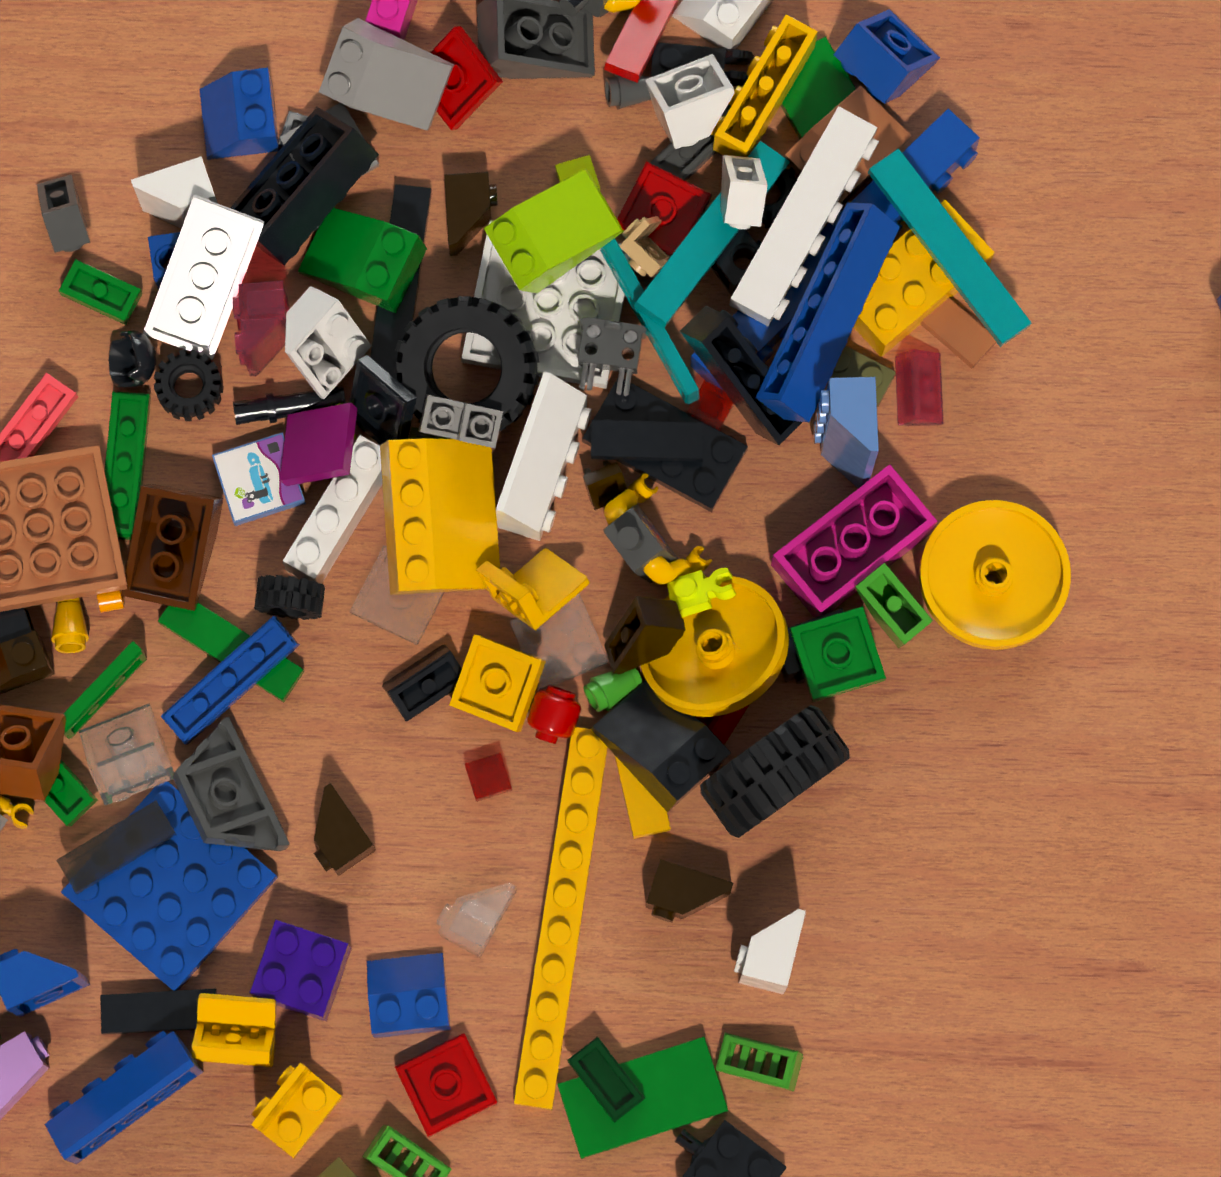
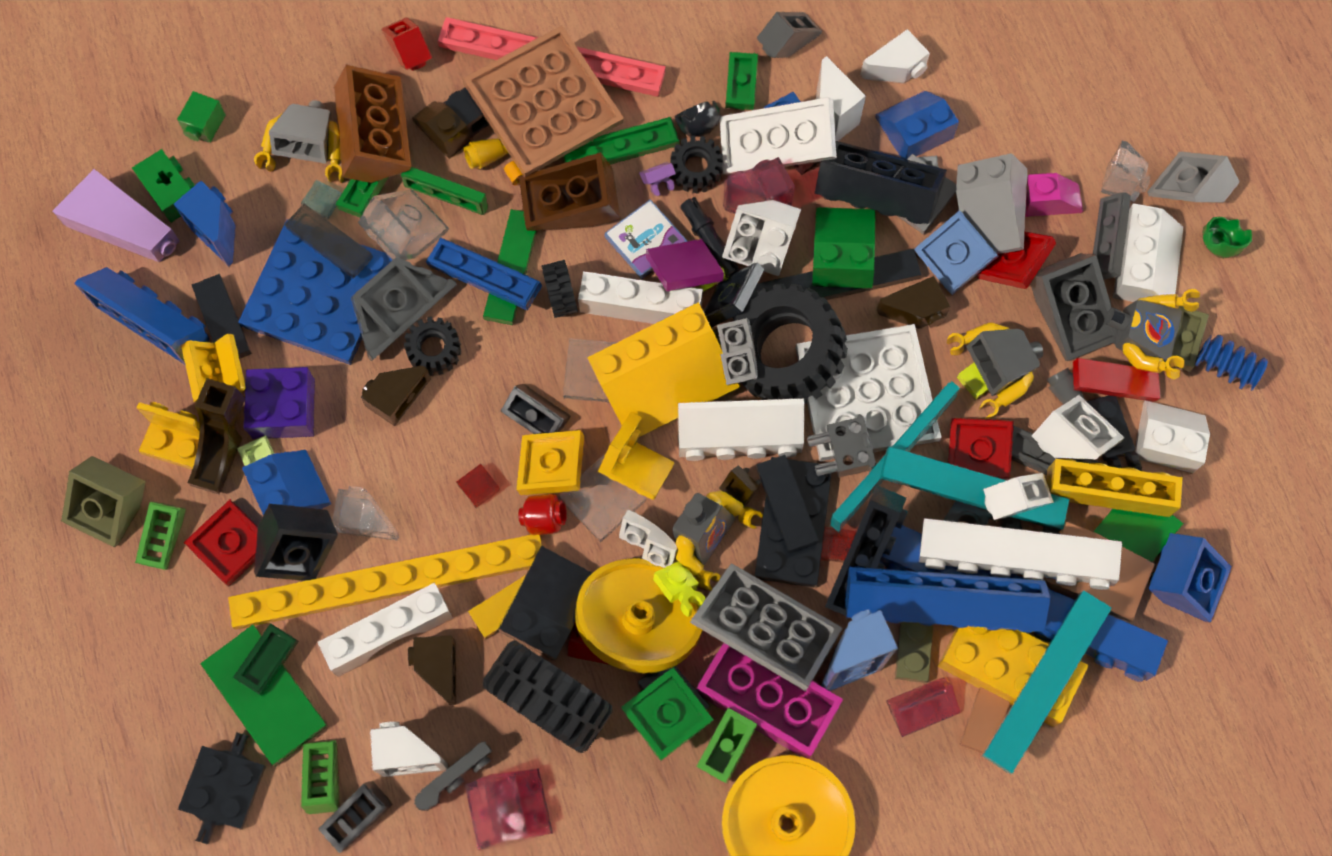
camera: 70 degrees right, 5 degrees down
lime slope [484,169,624,293] -> none
bright green cone [583,668,642,712] -> none
dark brown slope [604,596,686,674] -> none
tan bracket [619,216,669,277] -> none
none -> dark brown arch [187,378,245,495]
none -> yellowish green tile [237,435,275,466]
none -> black slope [254,503,338,581]
none -> clear light blue tile [301,180,342,220]
none -> white arch [317,583,453,677]
none -> black slope [318,781,393,853]
none -> black tyre [404,317,462,376]
none -> dark grey hinge [414,742,493,811]
none -> clear pink slope [465,768,553,850]
none -> white slope [619,510,677,568]
none -> medium lavender tile [639,162,676,196]
none -> light grey slope [690,563,842,691]
none -> white slope [861,29,930,83]
none -> medium blue tile [914,210,999,295]
none -> dark grey torso [947,322,1043,420]

